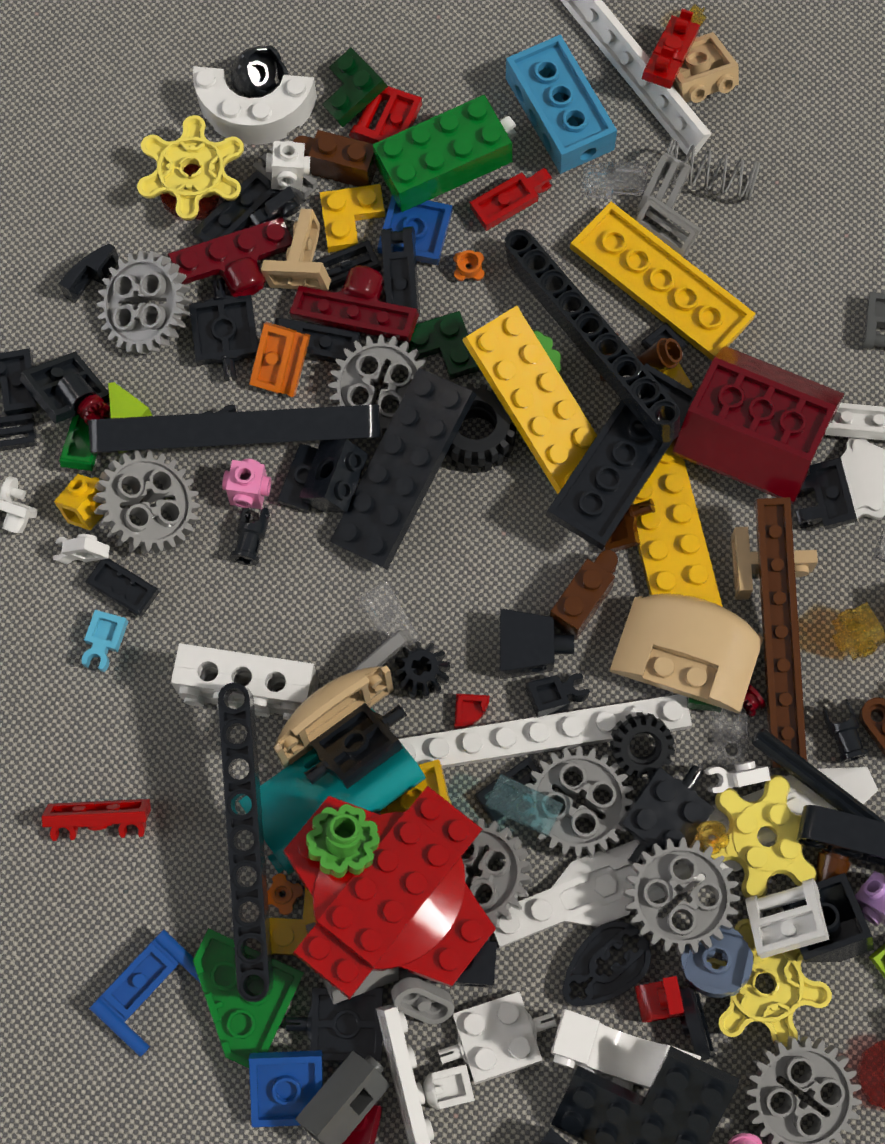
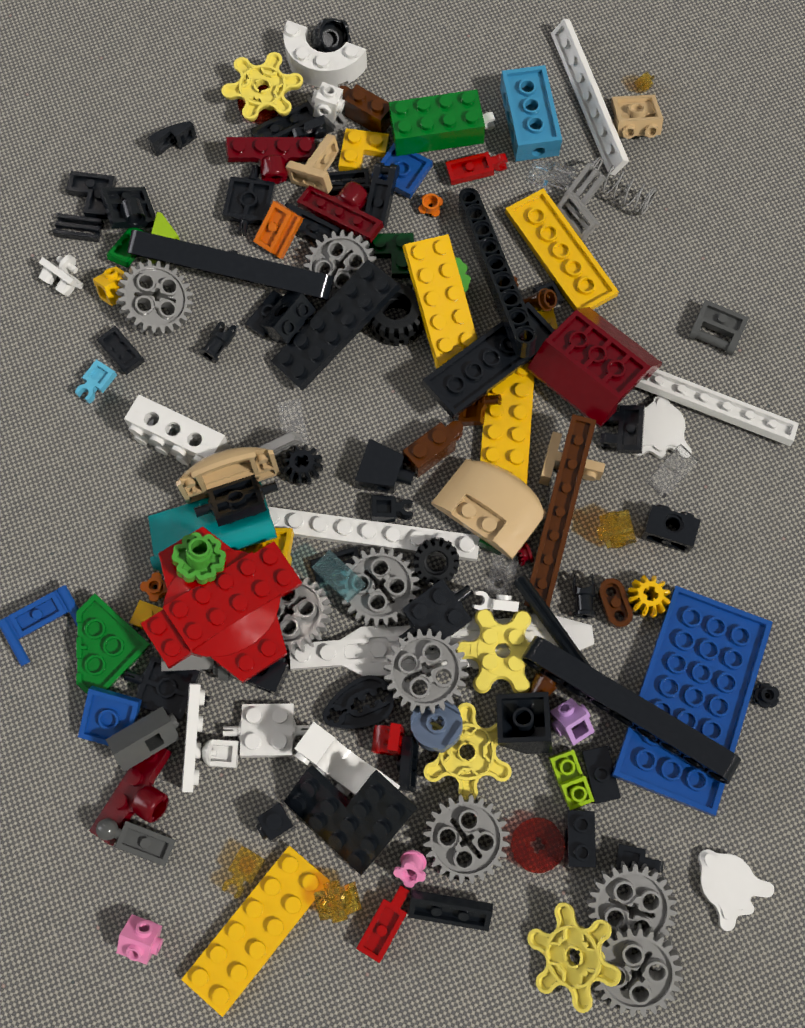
camera: 15 degrees right, 0 degrees up
red plate [41,799,151,841] -> none
white plate [53,534,110,564] -> none
dark red bush [77,394,110,425] -> none
light grey gear [96,250,192,355] -> none
black beam [218,682,274,1002] -> none
bright pink brick [222,459,271,509] -> none
dark green plate [322,47,388,127] -> none
red plate [349,86,422,144] -> none
light grey plate [391,977,455,1024] -> none
red tile [454,694,490,729] -> none
red plate [642,8,700,89] -> none
clear yellow plate [694,820,729,855] -> none
white plate [745,878,829,959] -> none

